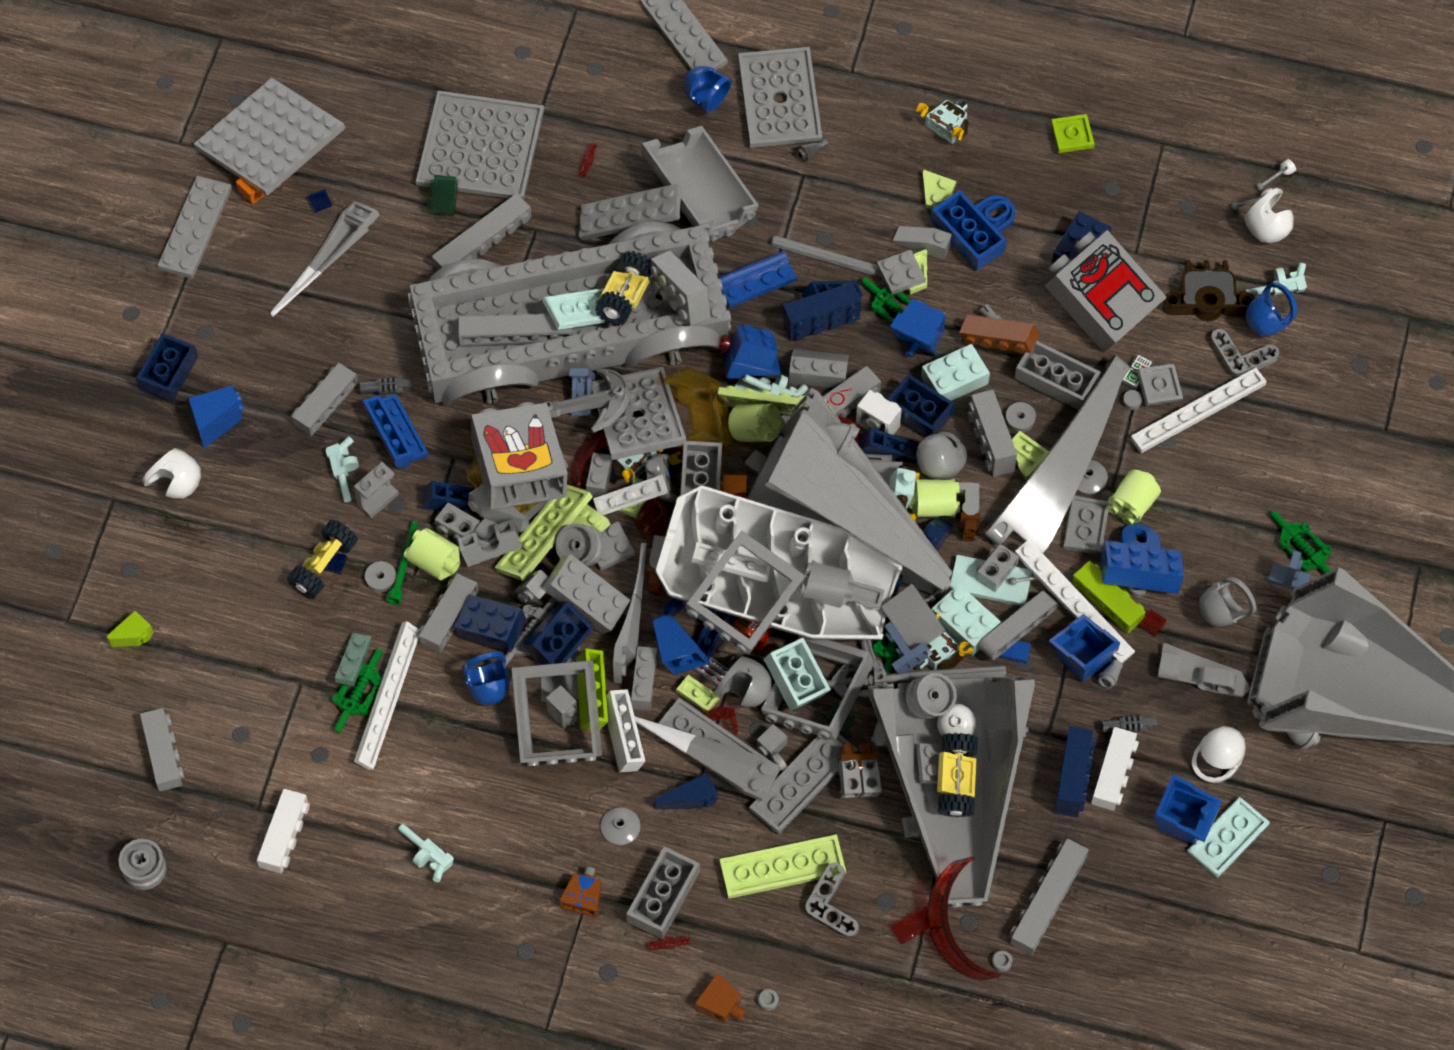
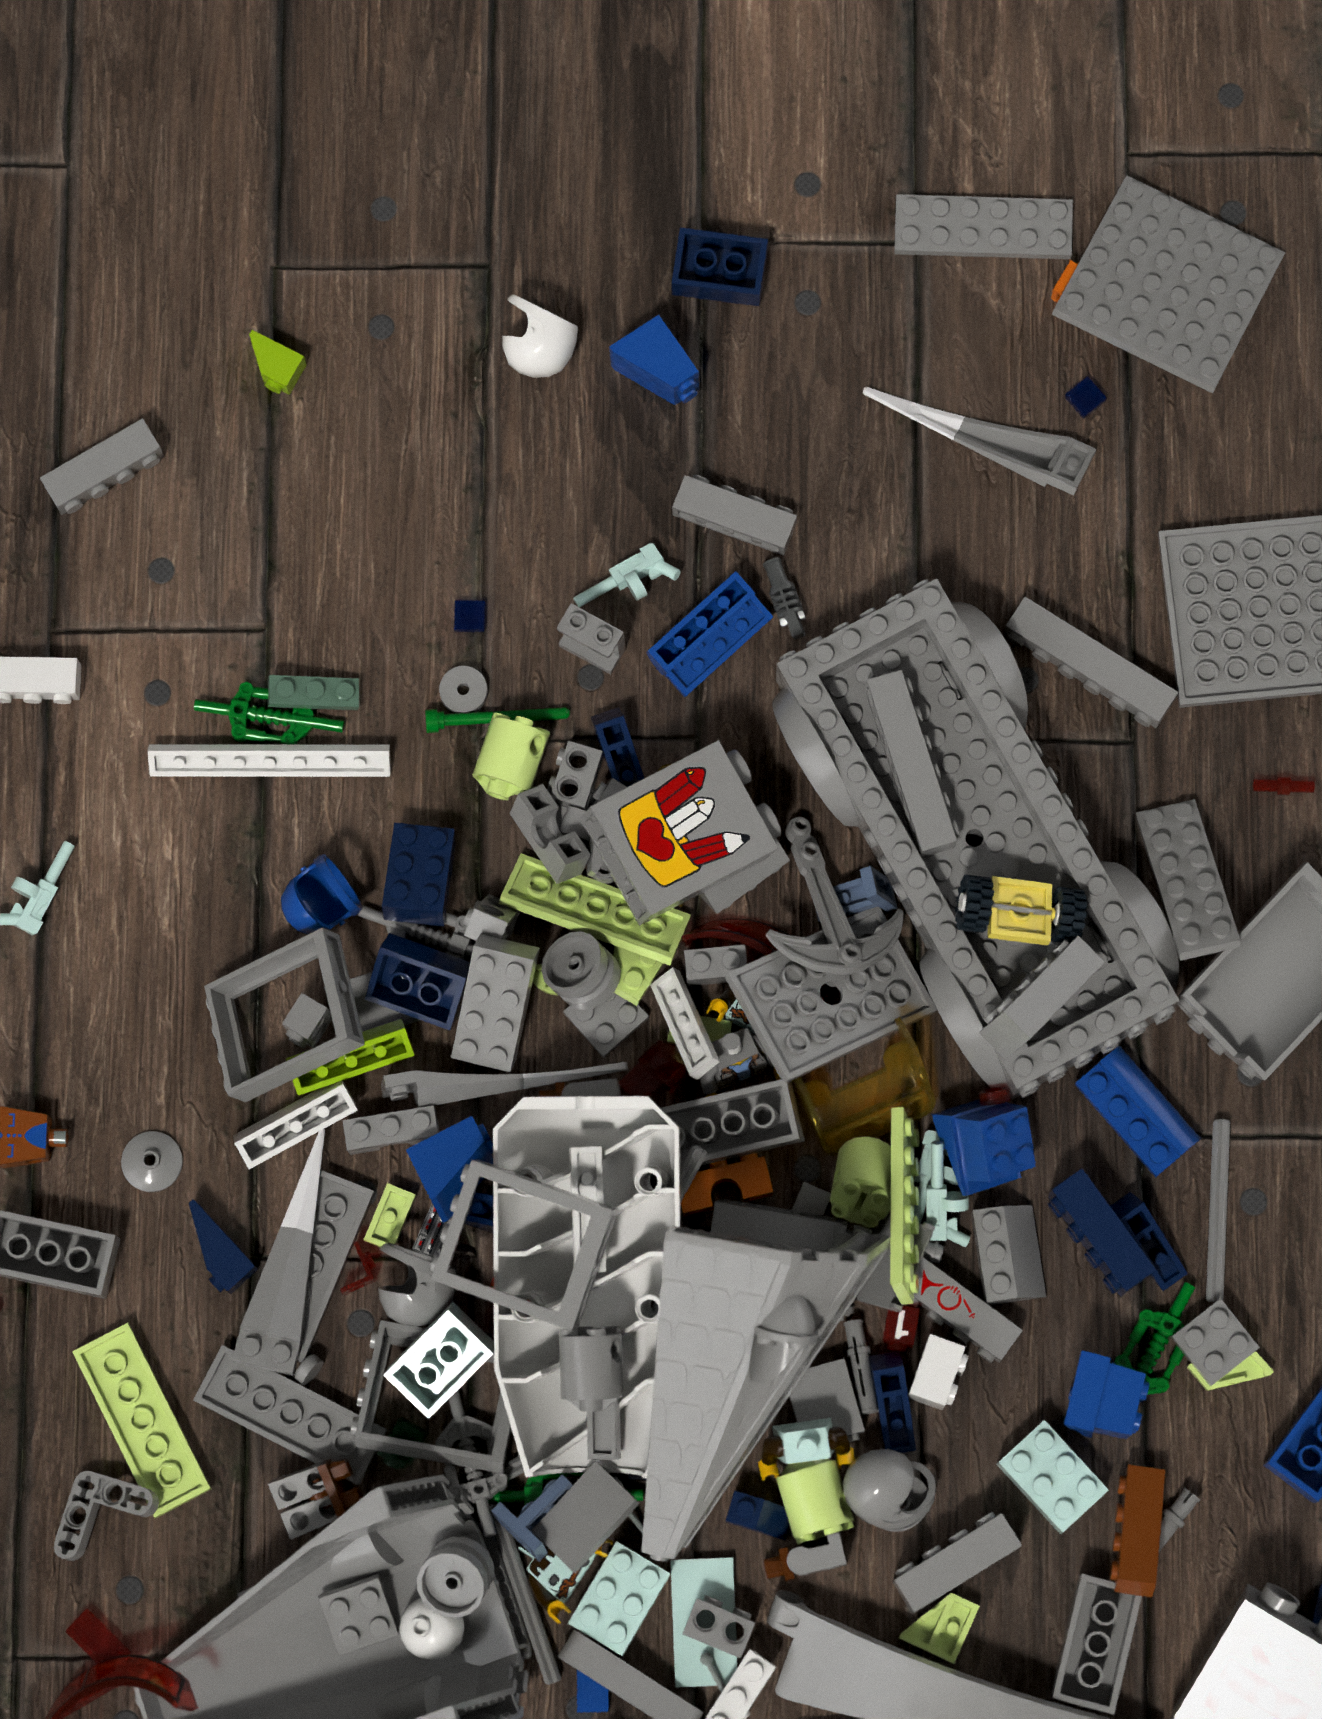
camera: 80 degrees right, 15 degrees up
black plate [287,519,358,599] -> none
light grey brick [418,573,479,653] -> none
clear green brick [428,175,459,216] -> none
light aqua tile [543,288,605,330] -> none
light grey brick [757,724,788,760] -> none
dark blue brick [887,374,955,437] -> none
light grey slope [893,226,952,260] -> none
plate [937,733,978,817] -> none
light grey piece [1005,402,1036,432] -> none

